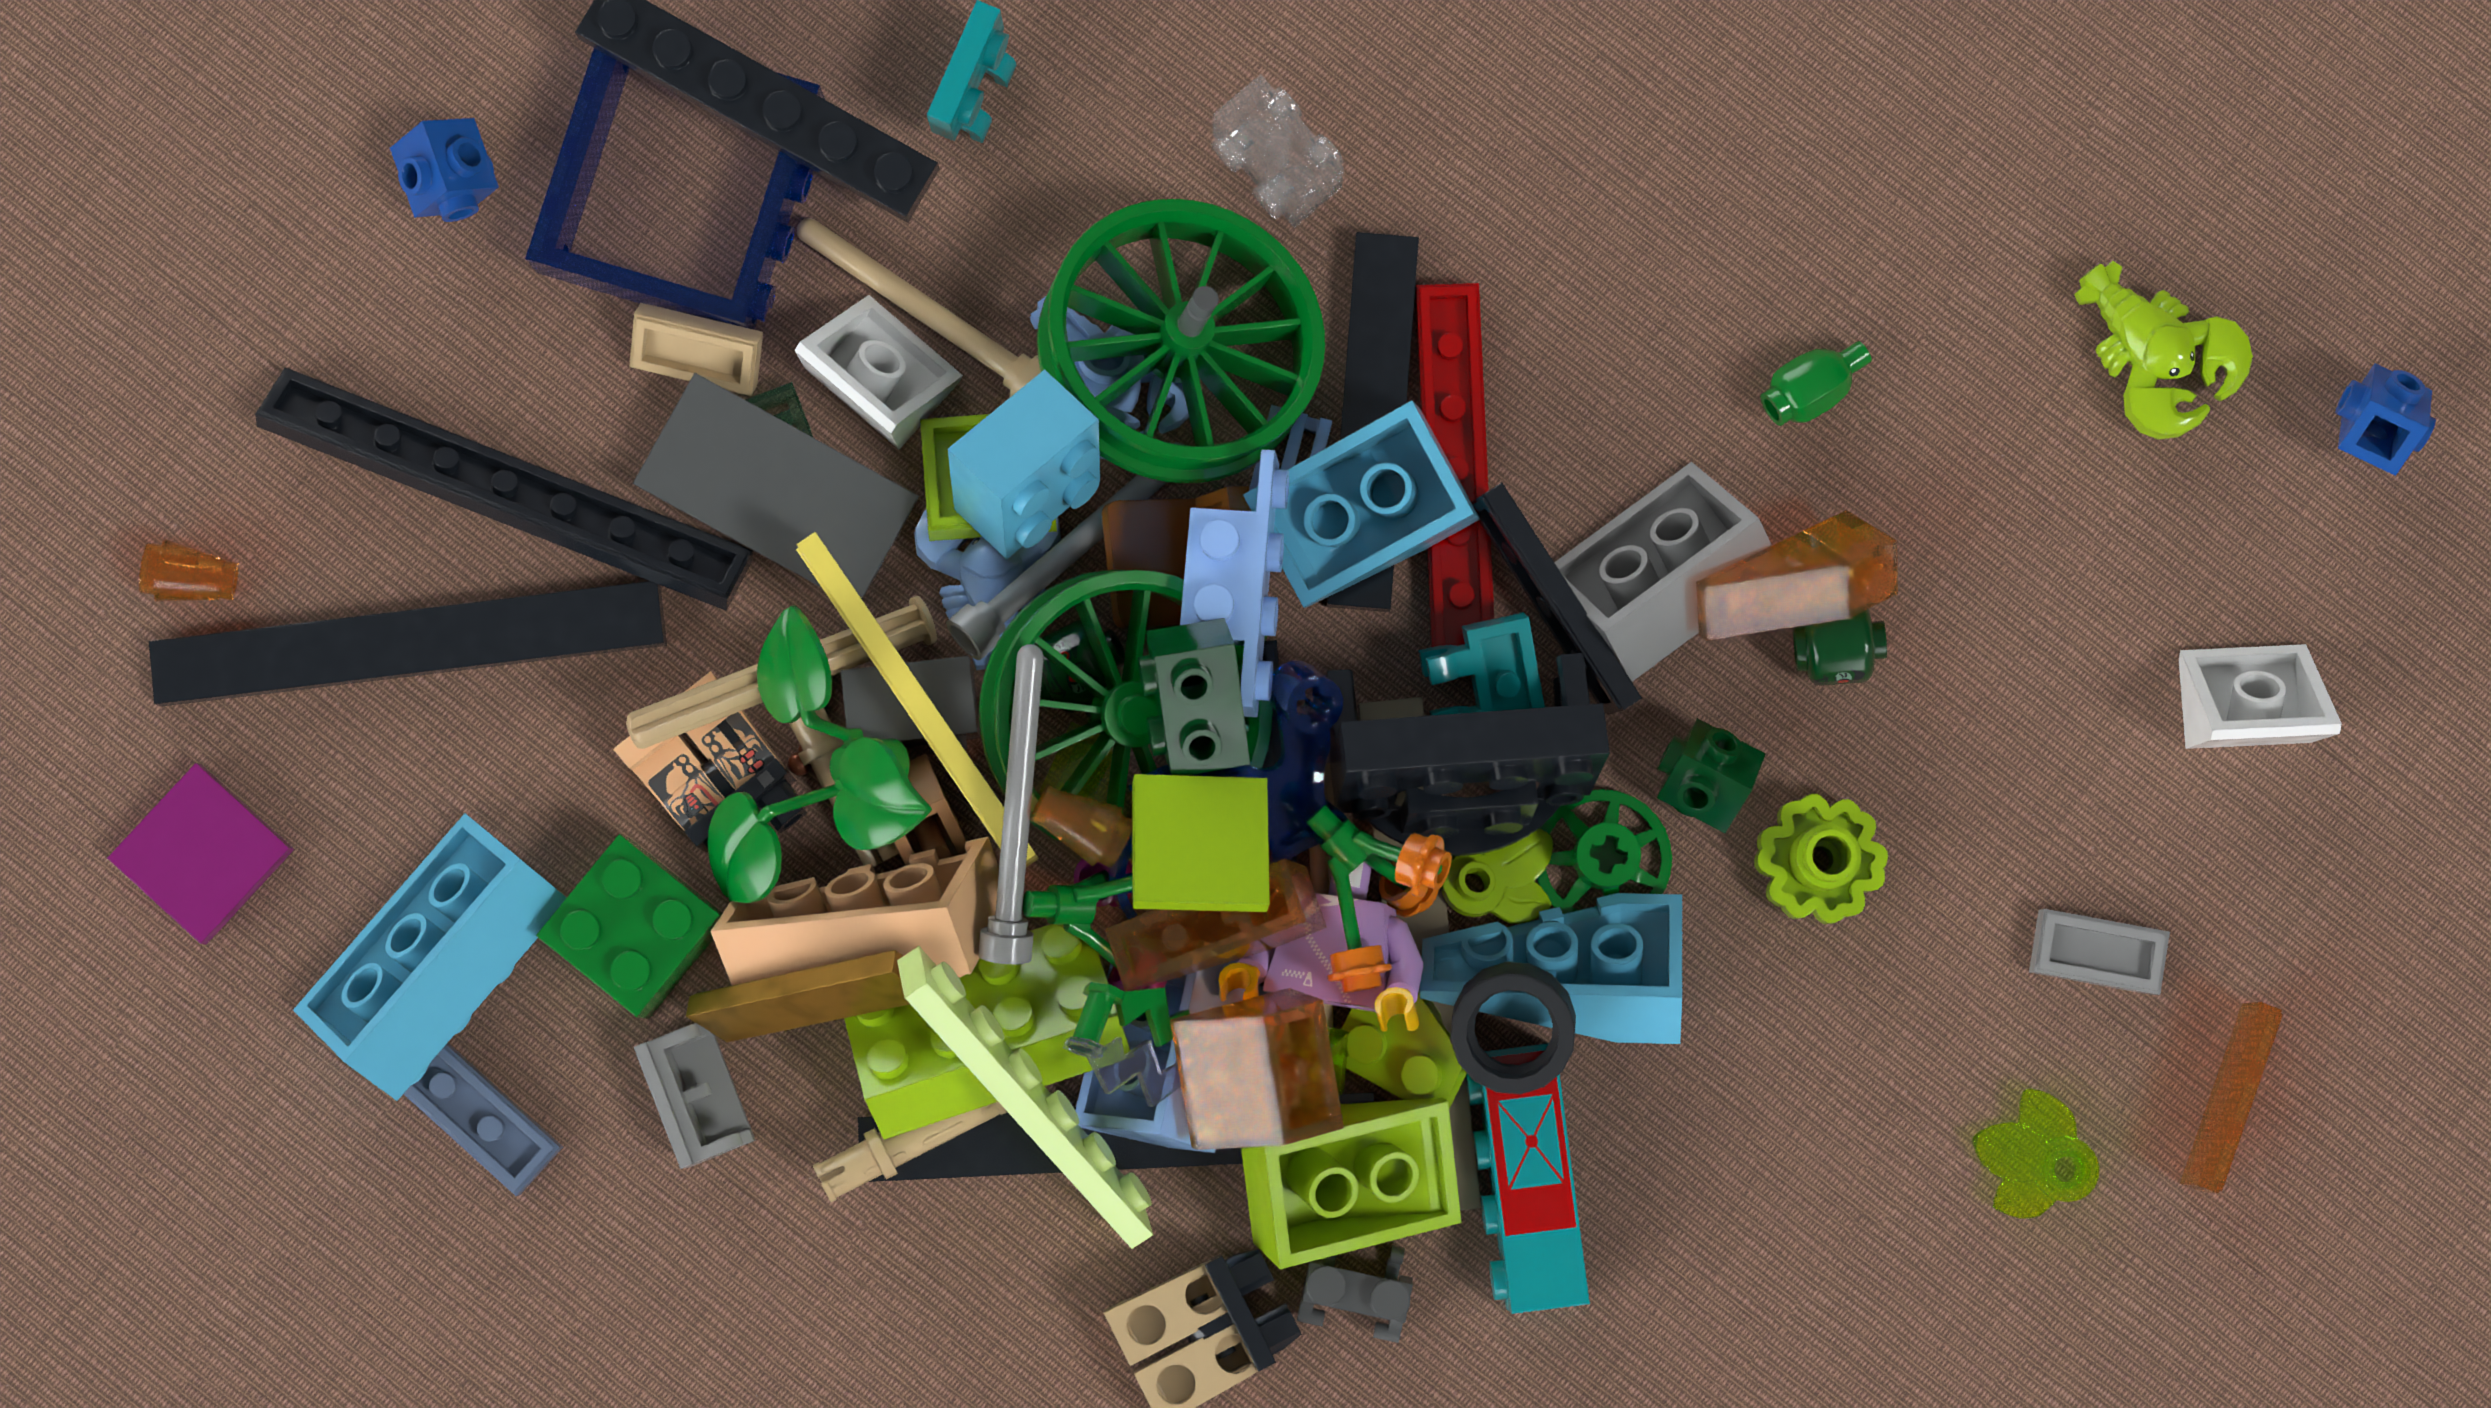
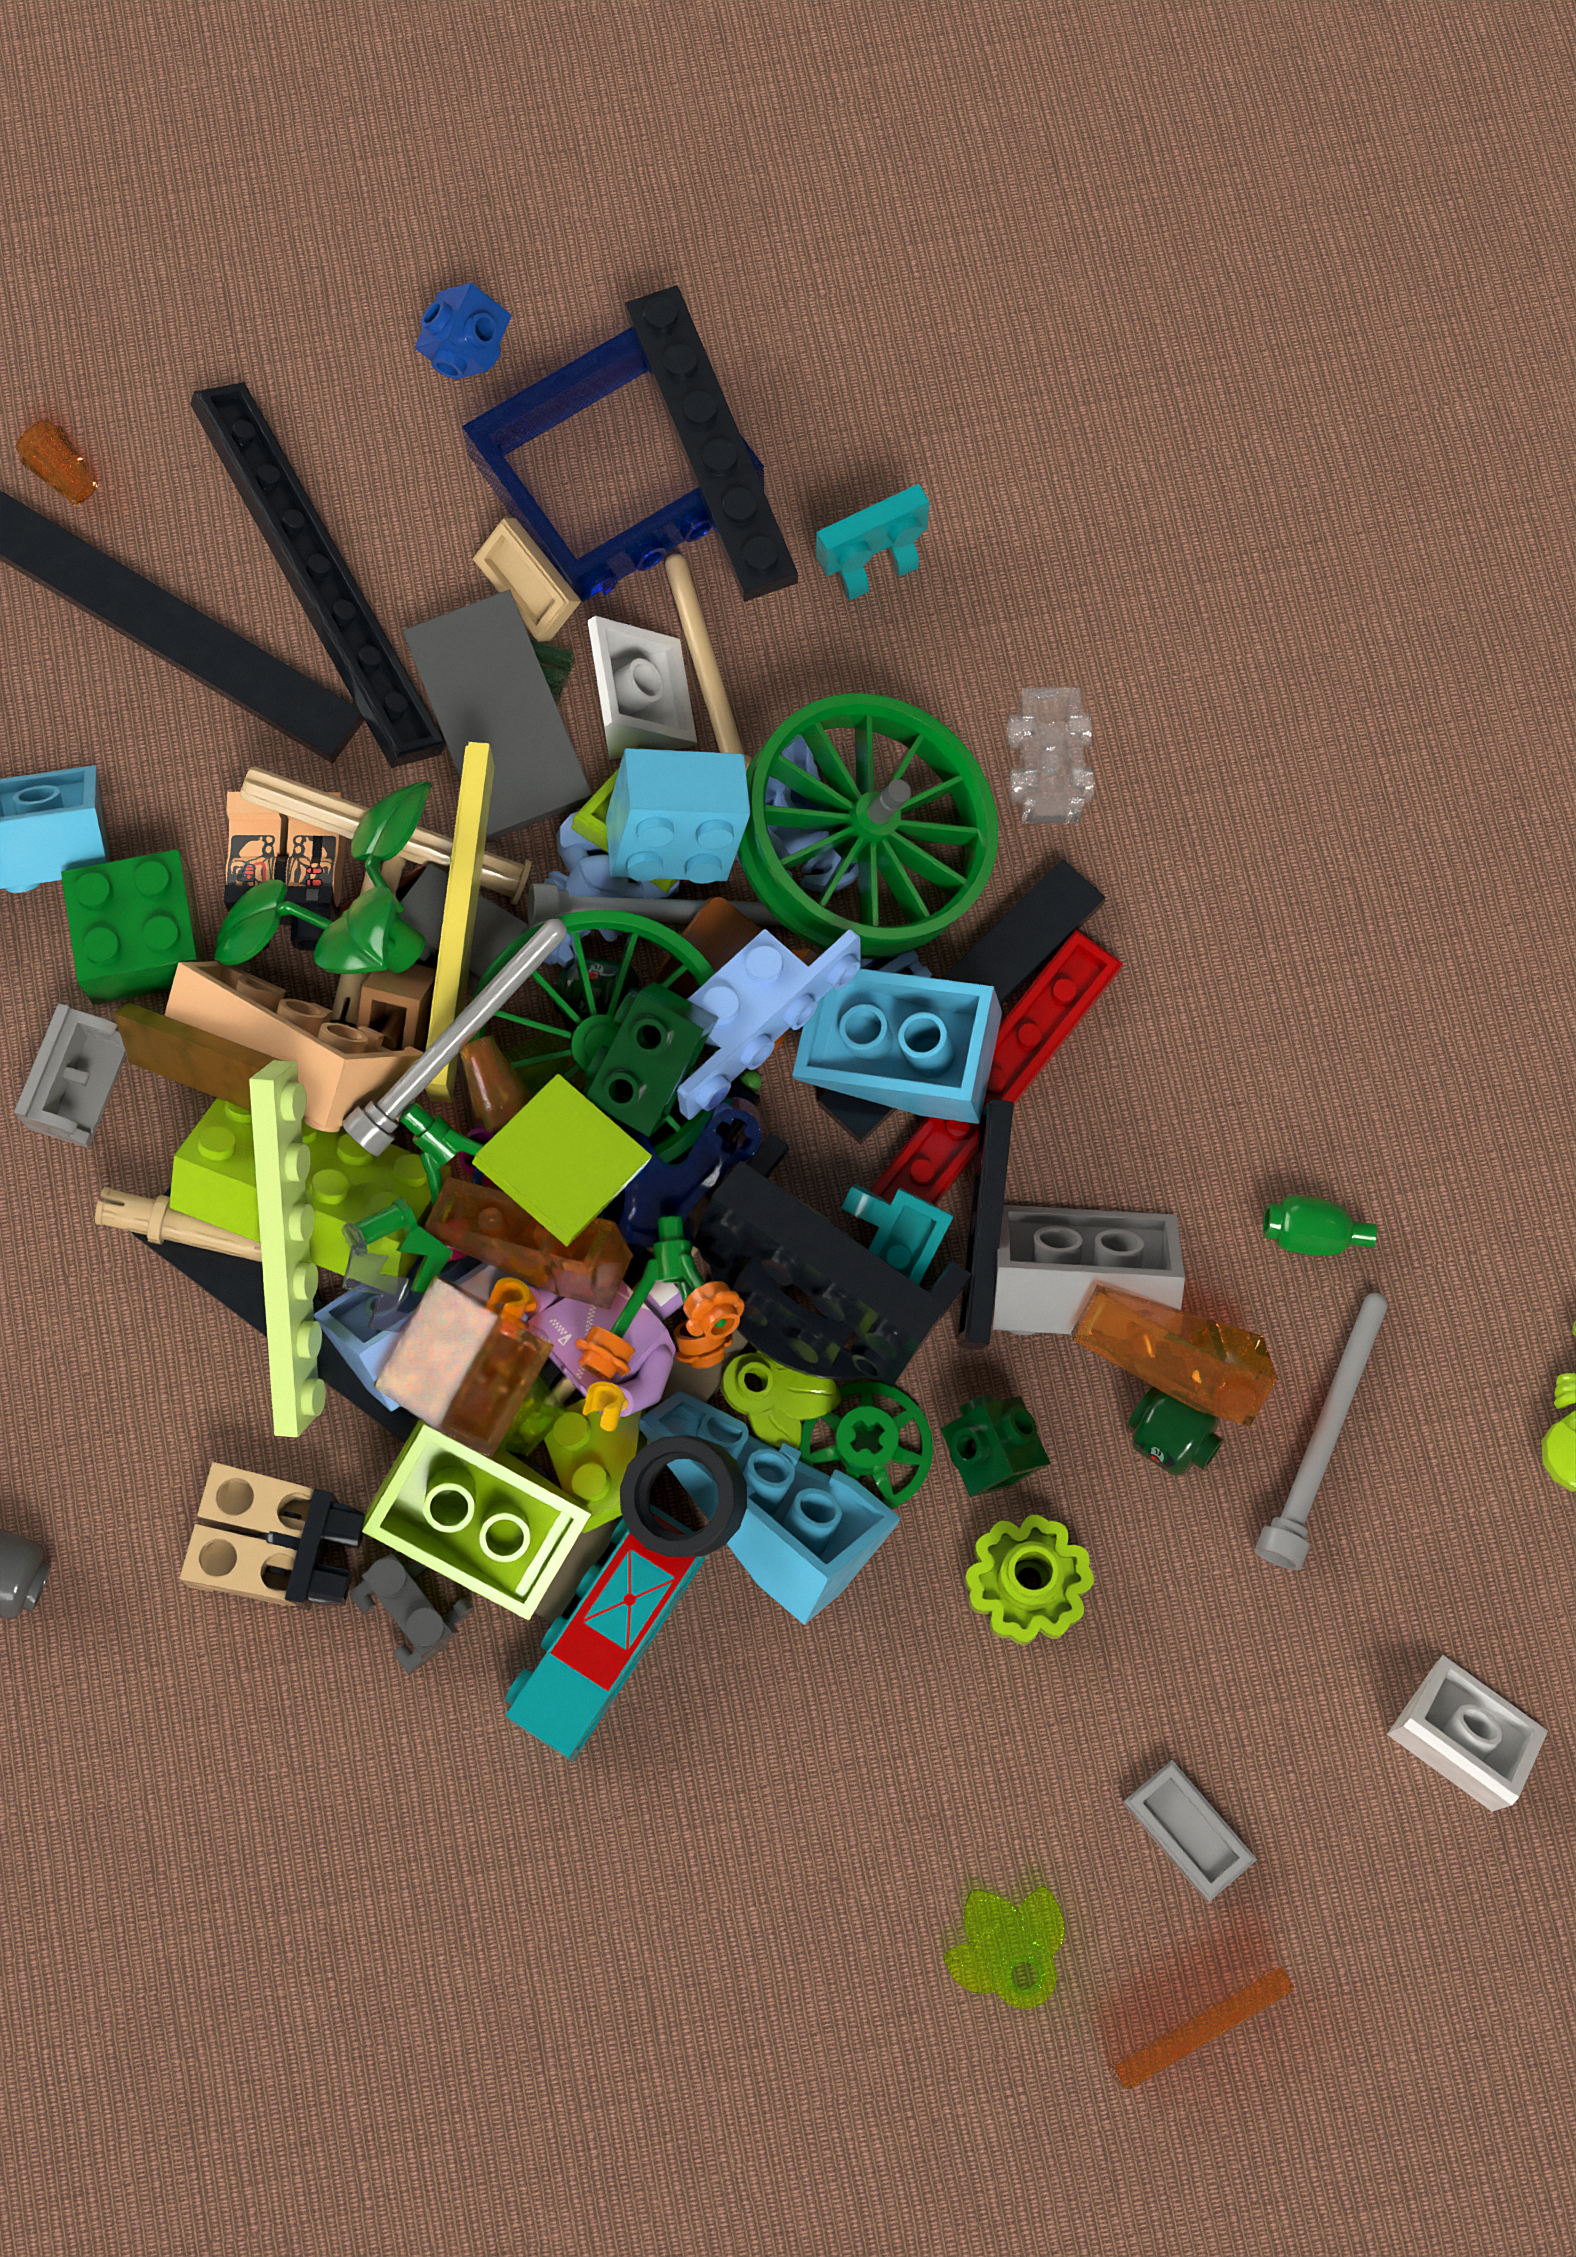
camera: 45 degrees right, 10 degrees down
none -> light grey piece [1254,1293,1388,1570]

